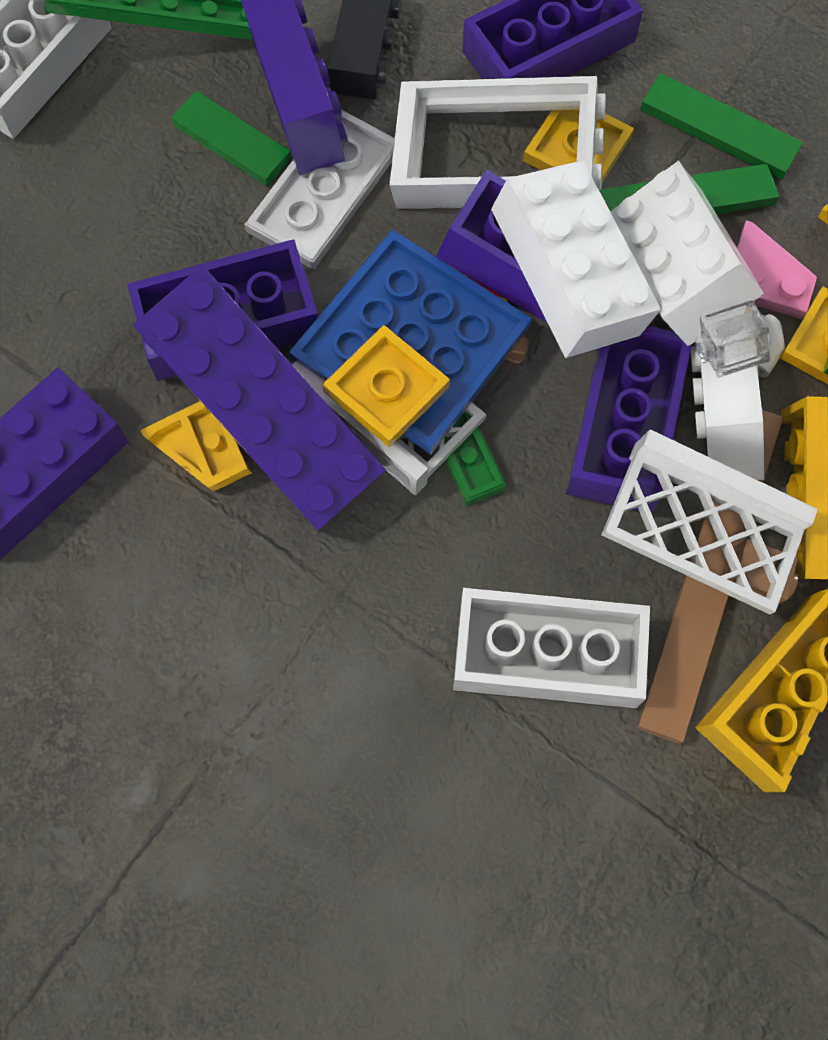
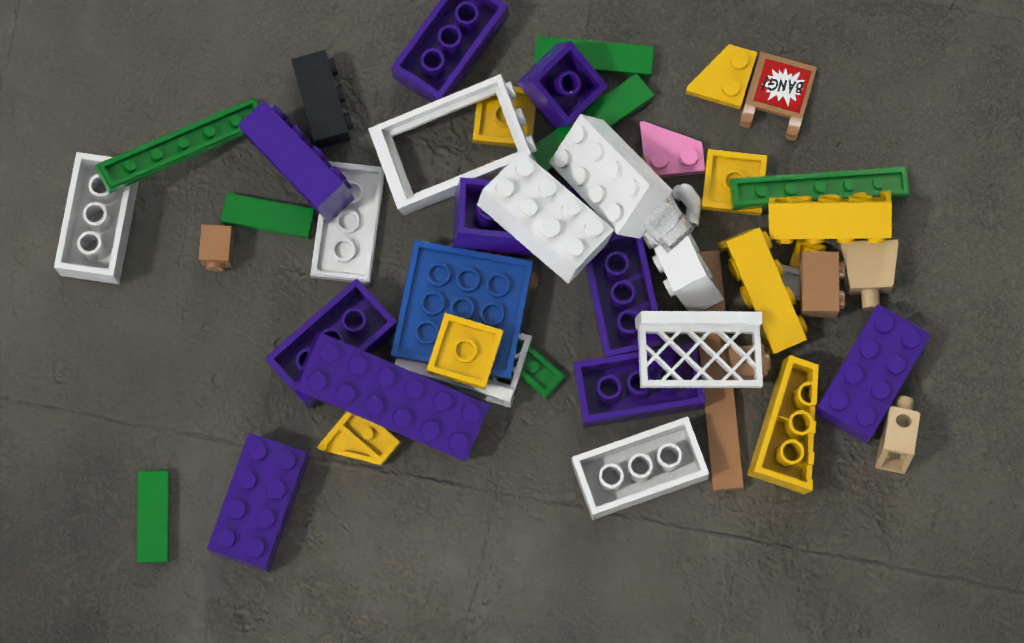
camera: 20 degrees left, 5 degrees up
none -> medium nougat brick [198,224,235,272]
none -> dark purple brick [517,41,608,128]
none -> dark purple brick [574,343,705,428]

